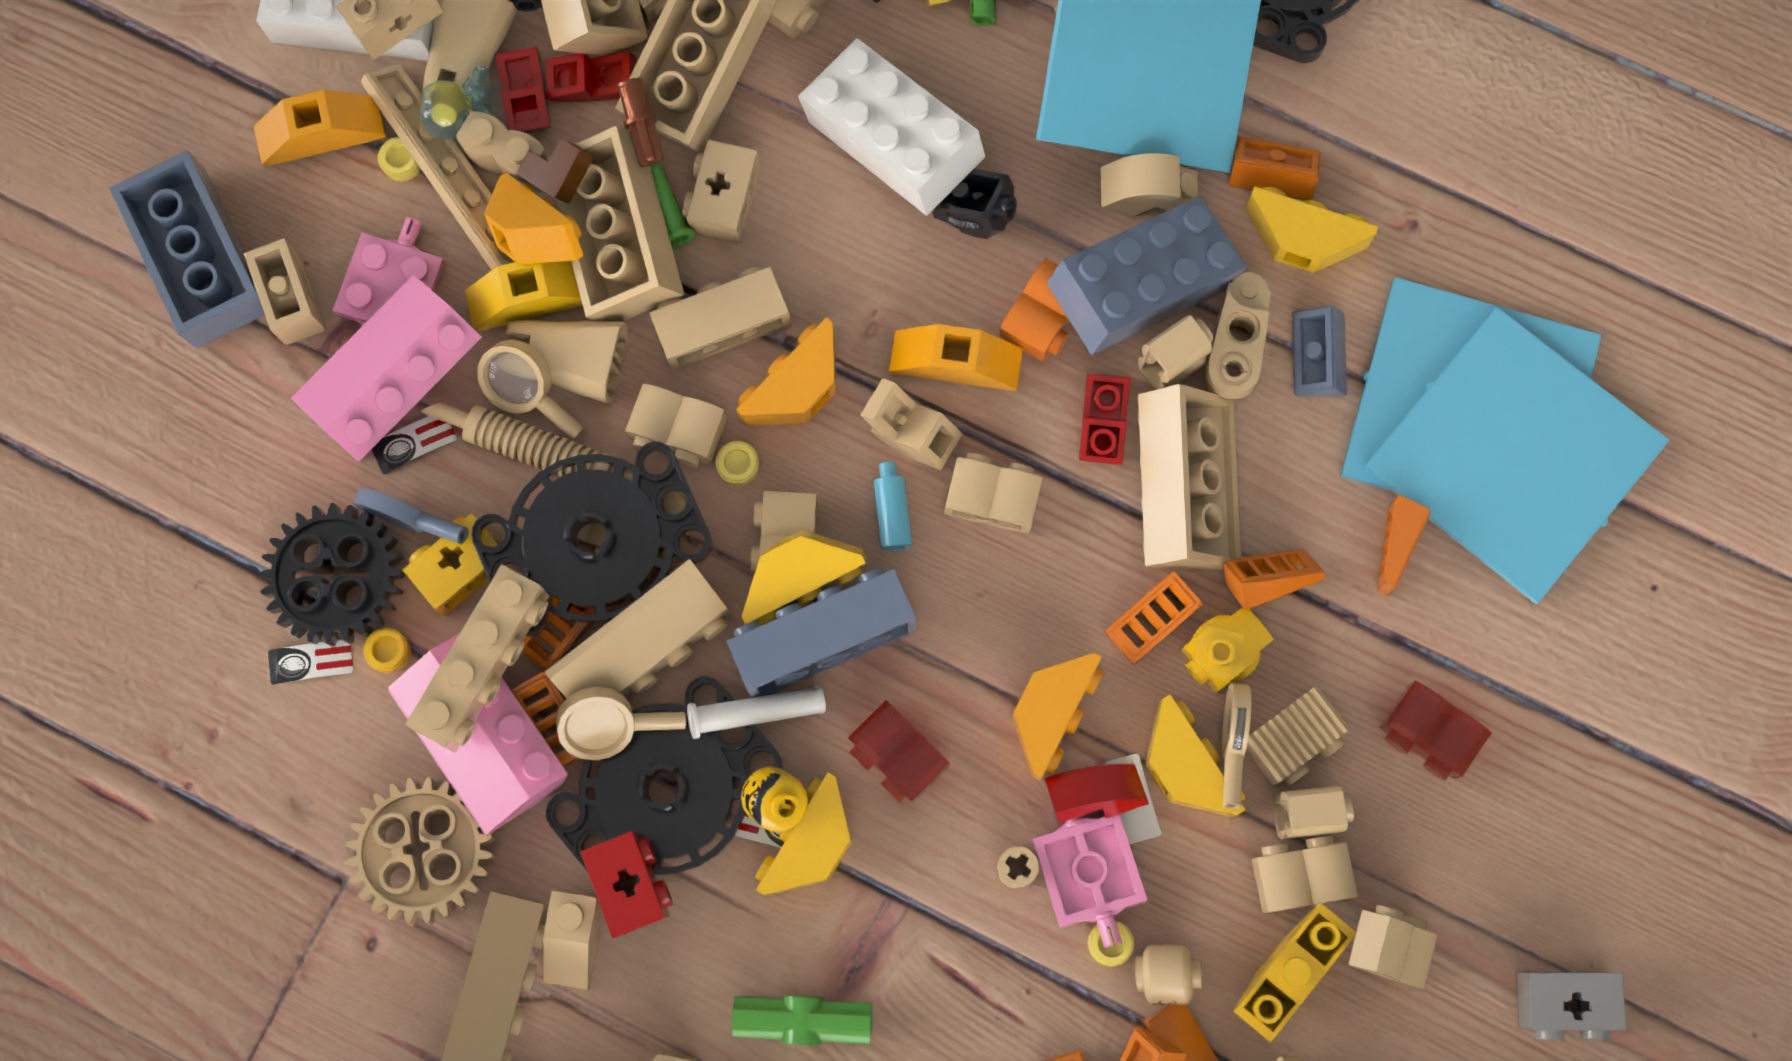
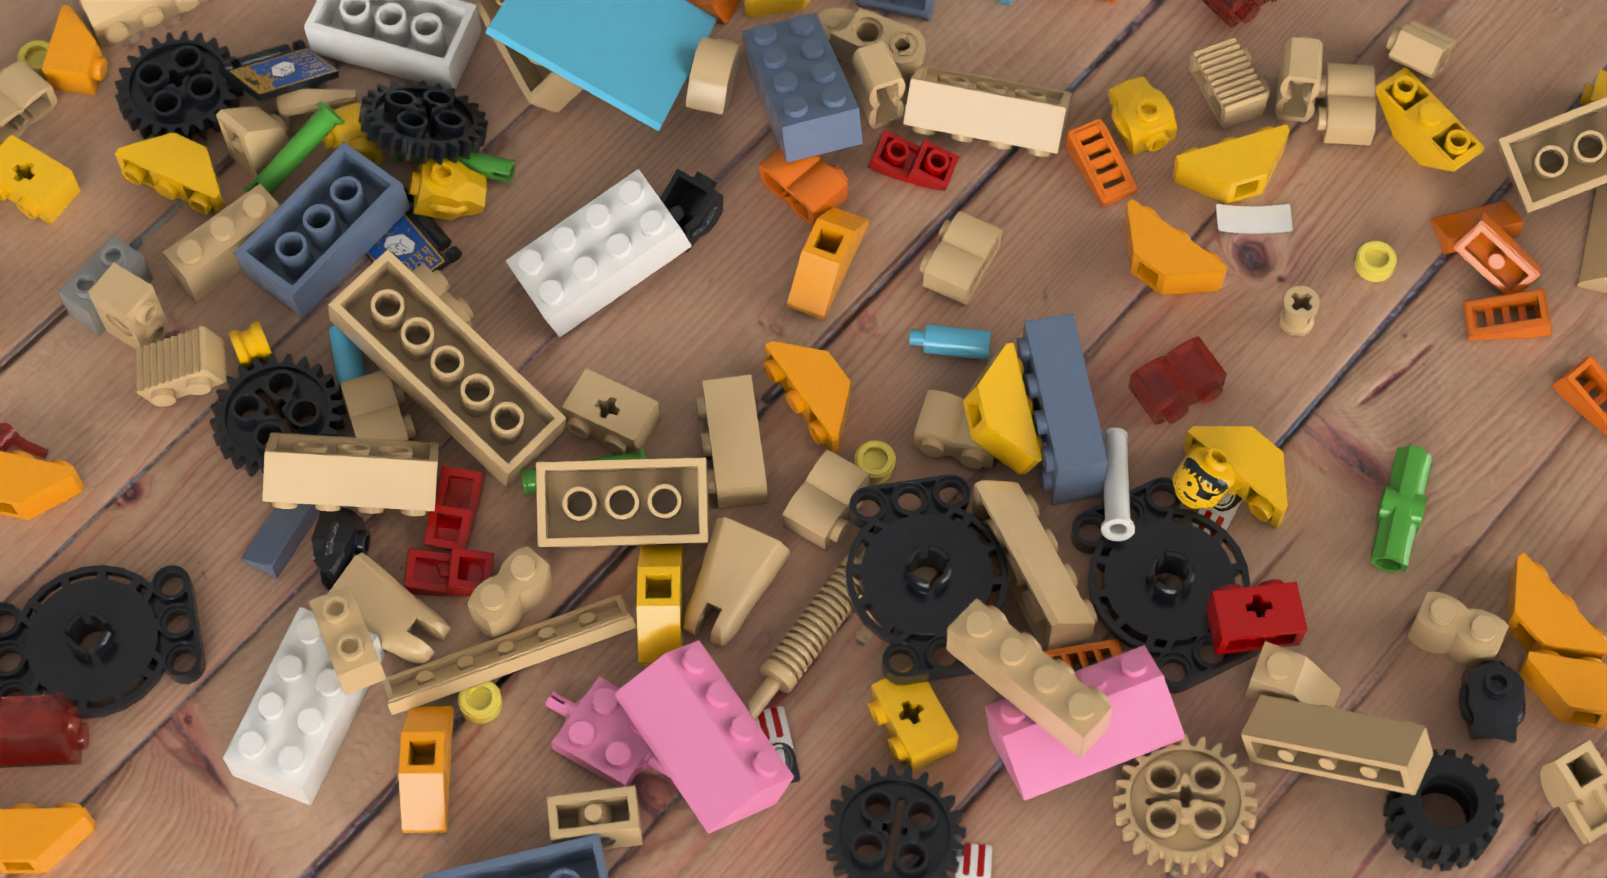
camera: 80 degrees left, 15 degrees down
sand blue piece [353,487,468,544] -> none
yellow tile [363,628,411,673] -> none
clear light blue piece [420,66,496,140] -> none
tan piece [477,339,584,440] -> none
light orange slope [484,173,584,264] -> none
reddish brown piece [516,138,595,204] -> none
tan piece [556,686,686,761] -> none
copper axle [616,78,664,167] -> none
tan brick [860,378,962,470] -> none
bright pink plate [1032,814,1148,948] -> none
red slope [1044,764,1149,823] -> none
tan head [1135,944,1203,1005] -> none
tan piece [1221,682,1252,809] -> none
orange slope [1223,549,1326,610] -> none

